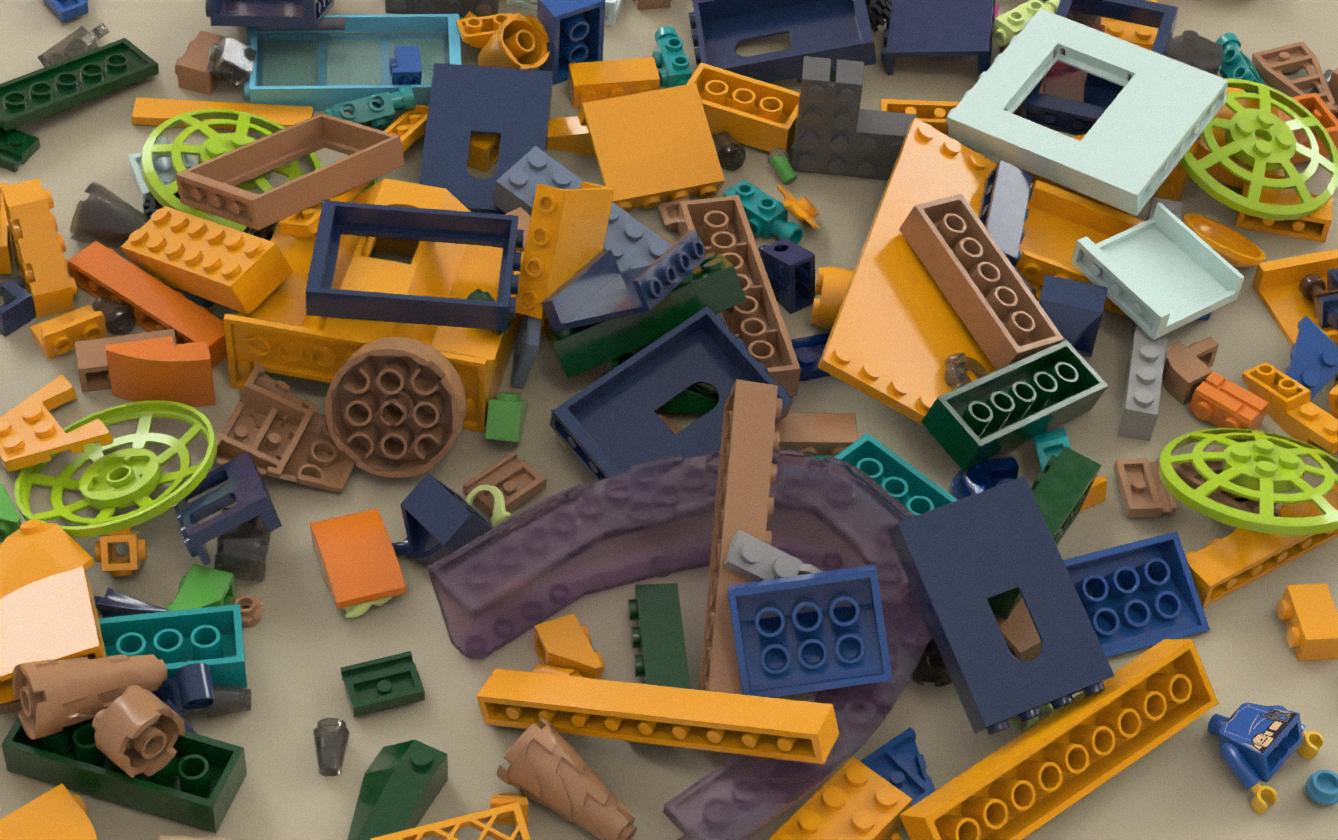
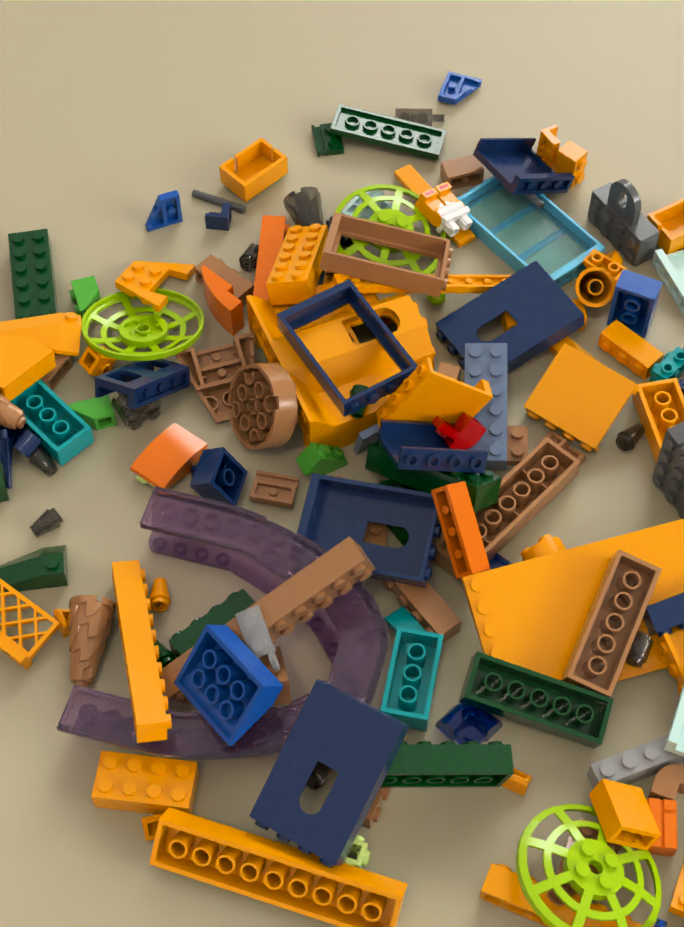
camera: 60 degrees right, 10 degrees up
light orange brick [1,178,78,319] -> none
light orange bracket [30,304,108,360] -> none
dark blue piece [94,588,170,618] -> none
clear smoke brick [207,35,257,87] -> none
medium nougat plate [231,595,264,628] -> none
teal brick [325,85,416,129] -> none
dark green plate [340,651,425,717] -> none
blue brick [389,46,422,85] -> none
yellowish green piece [465,485,511,531] -> none
light orange slope [534,613,605,679] -> none
teal brick [723,180,804,244] -> none
dark blue torso [758,239,815,314] -> none
bright green arm [767,148,797,184] -> none
light orange plate [777,184,820,230] -> none
blue wing [860,727,935,807] -> none
clear smoke piece [944,353,989,388] -> none
teal slope [1032,427,1071,472] -> none
dark blue piece [1039,274,1108,358] -> none
blue slope [1063,531,1210,658] -> none
medium nougat plate [1113,458,1177,518] -> none
none -> hips [414,182,473,237]
none -> orange brick [431,481,490,579]
none -> red brick [432,412,487,449]
none -> light orange brick [589,778,661,851]

